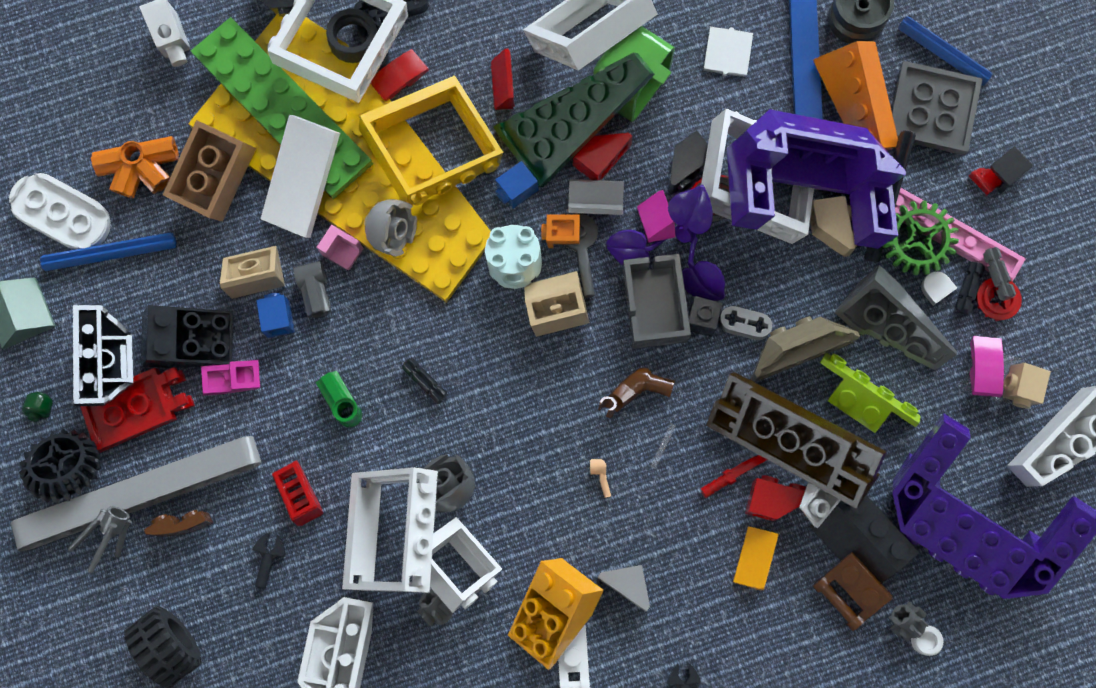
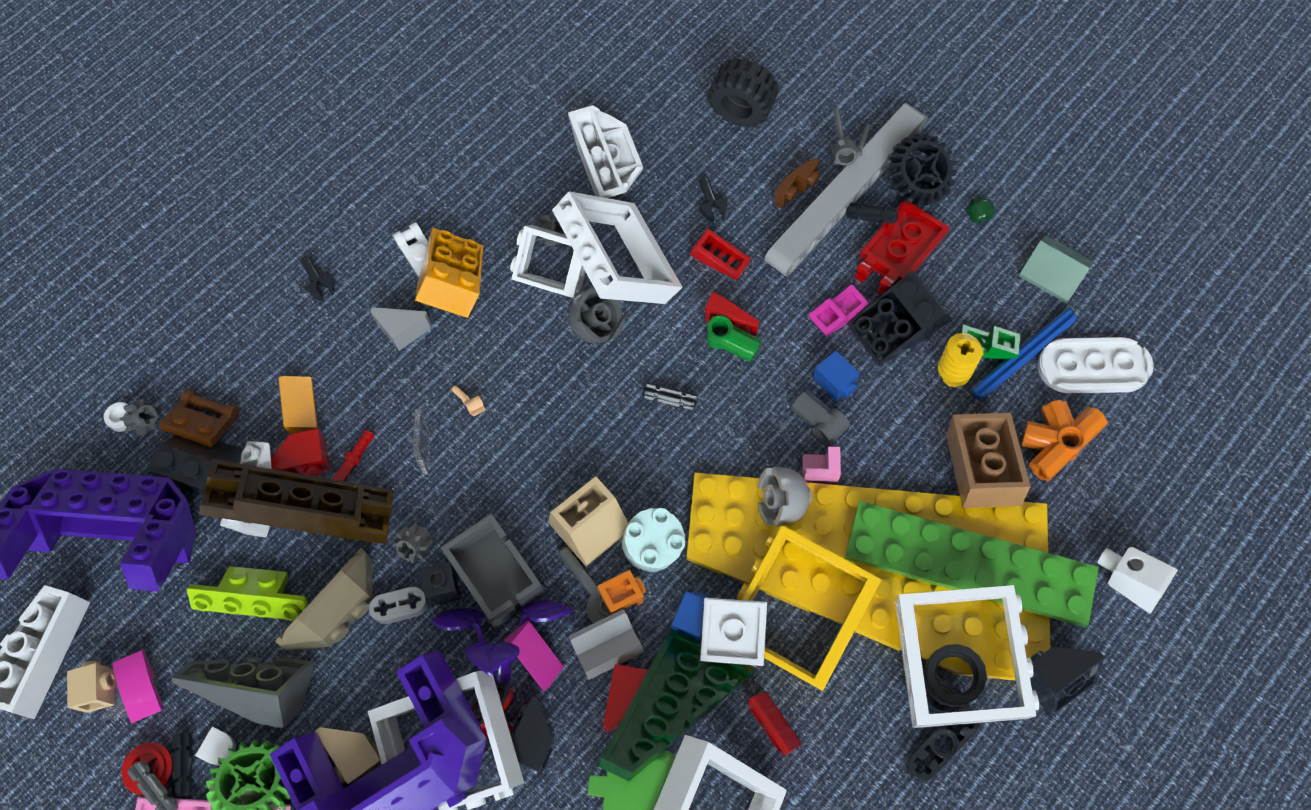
camera: 150 degrees right, 10 degrees down
wedge [73,305,133,407] -> none
tan slope [220,246,285,299] -> none
white tile [261,115,340,238] -> none
red slope [370,49,429,101] -> none
reddish brown arm [598,368,675,418] -> none
none -> dark grey gear [394,524,433,563]
none -> white tile [700,598,767,666]
none -> red slope [705,292,760,337]
none -> black axle [846,203,899,224]
none -> yellow piece [937,333,983,387]
none -> green slope [959,325,1021,359]

